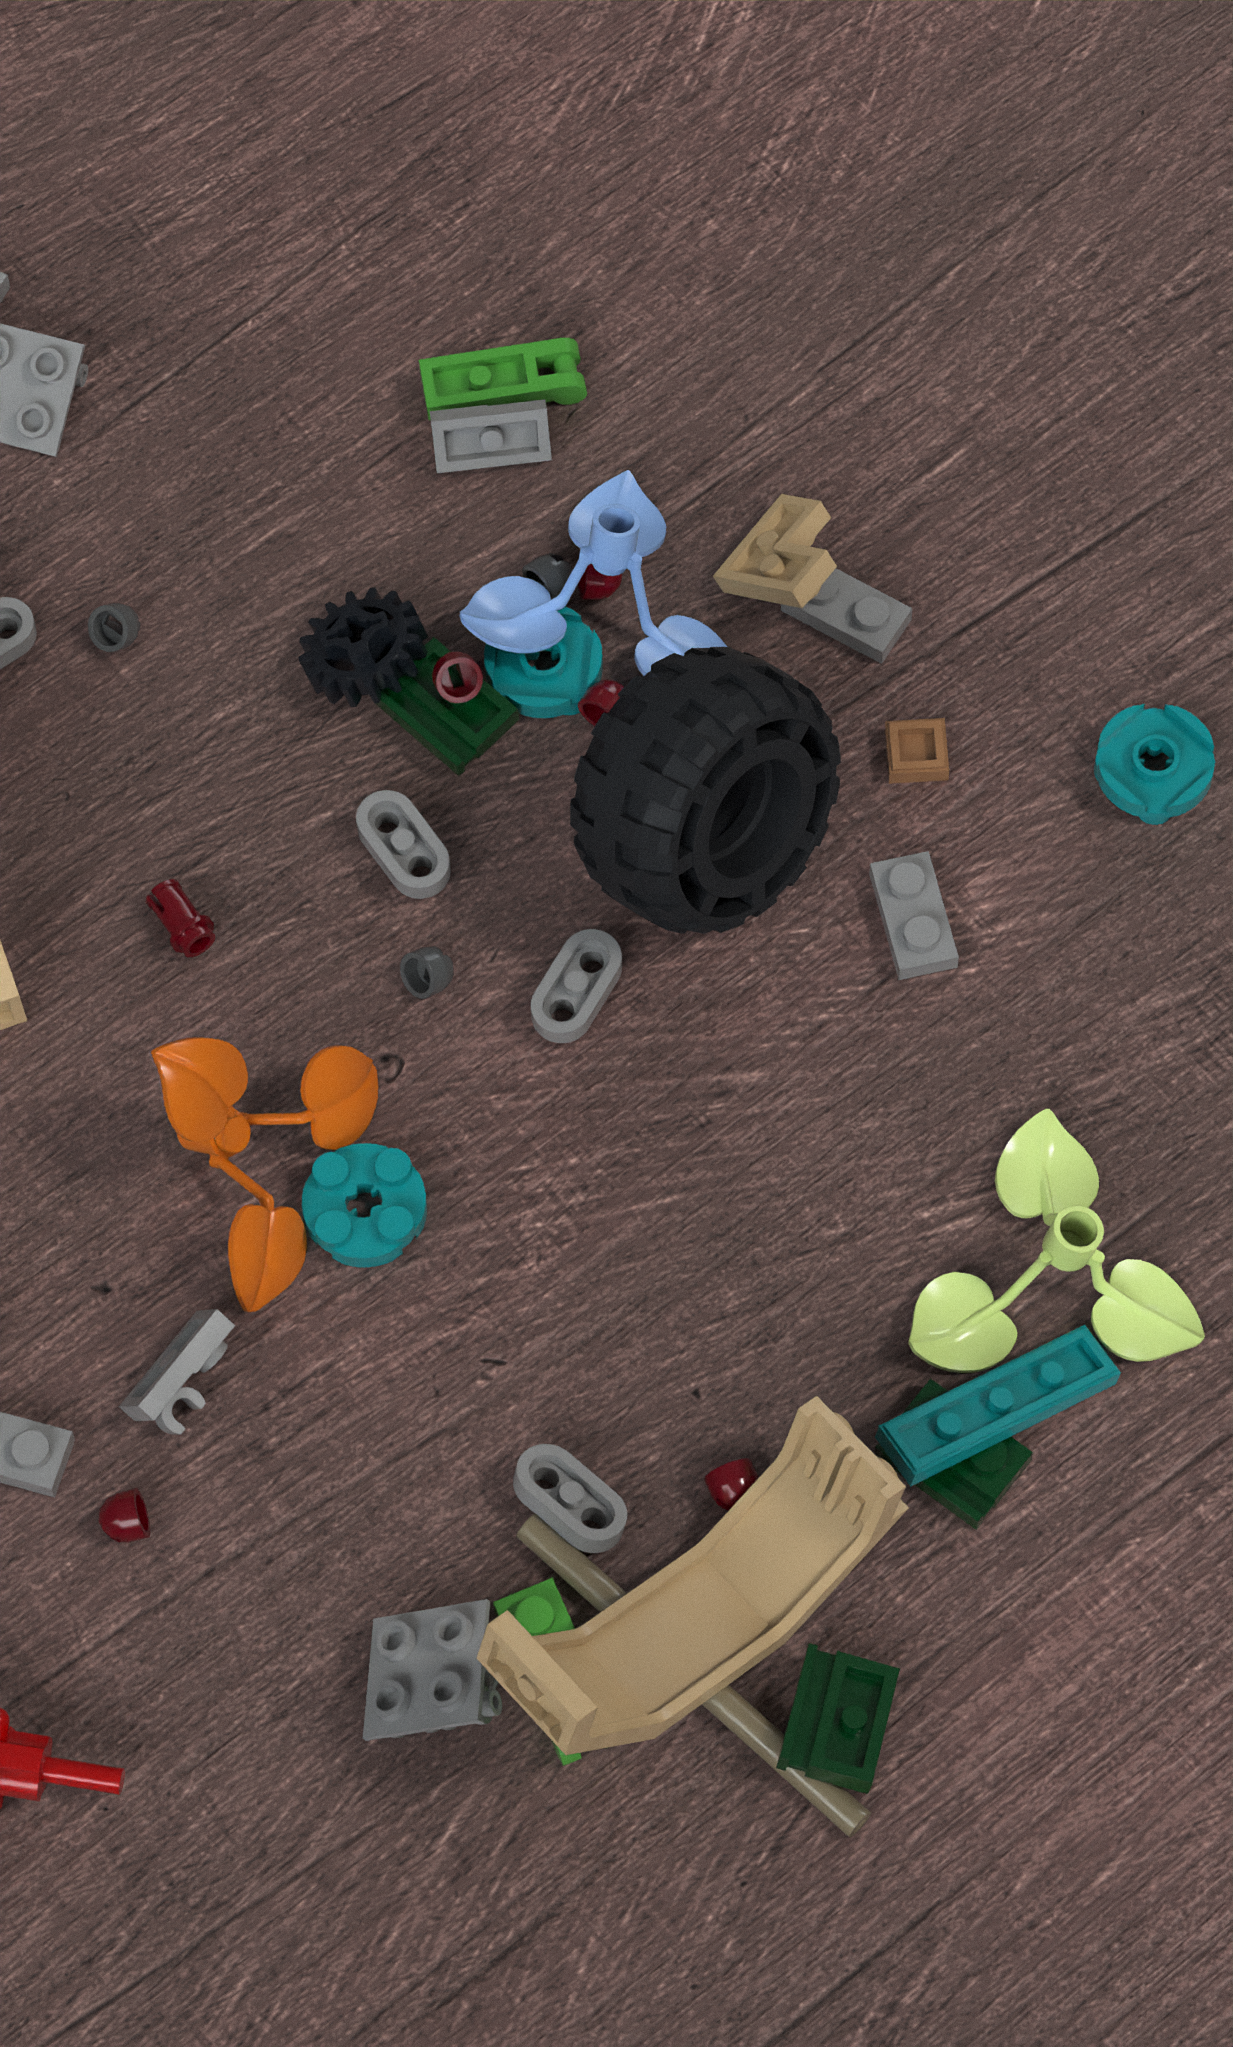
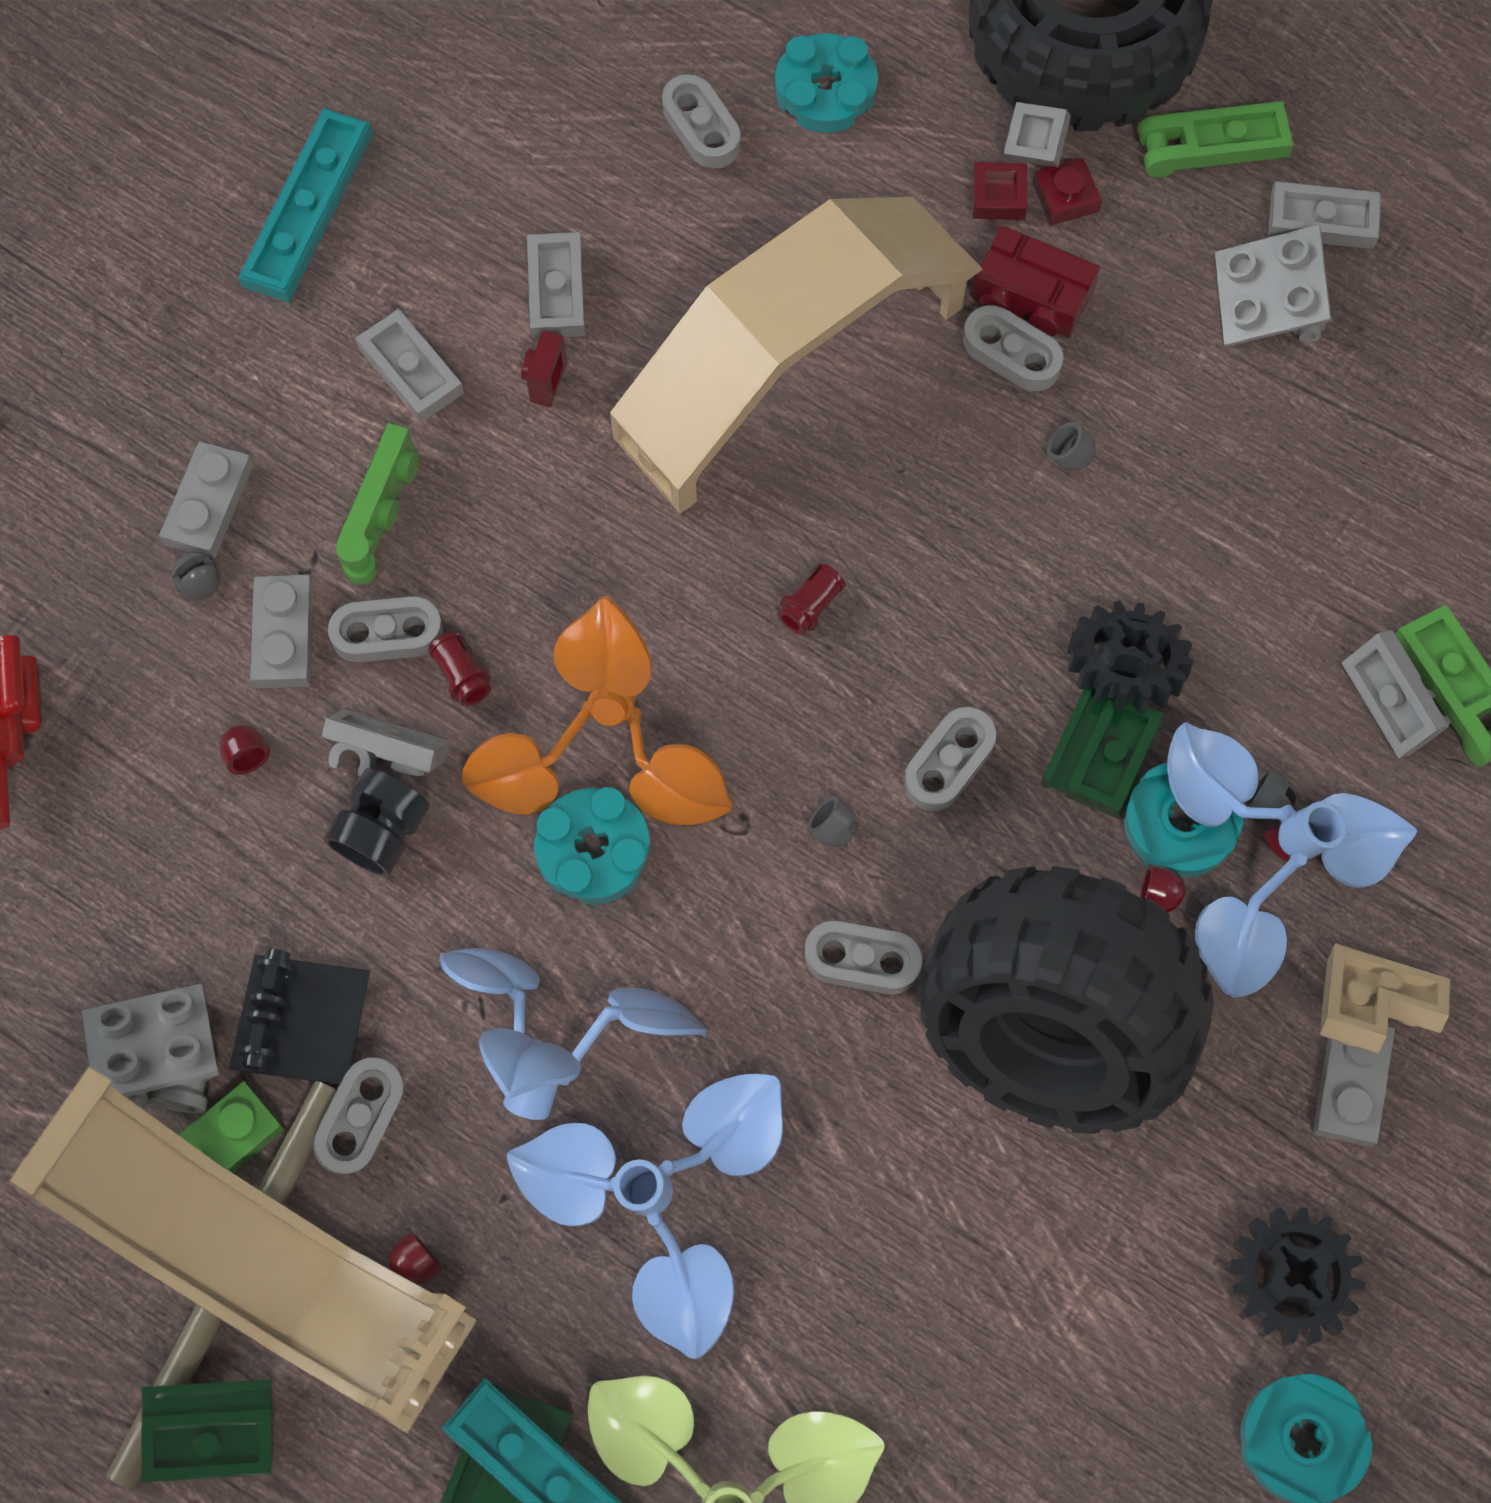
camera: 70 degrees right, 5 degrees up
dark red hinge [432,652,483,703] -> none
light grey plate [869,851,959,980] -> none
medium nougat tile [885,718,949,784] -> none
none -> black hinge [230,949,370,1085]
none -> black wheel [323,768,430,877]
none -> light grey plate [328,596,443,663]
none -> dark red pin [428,632,491,706]
none -> light blue plant [439,948,708,1120]
none -> light blue plant [507,1074,783,1359]
none -> black gear [1225,1207,1366,1346]

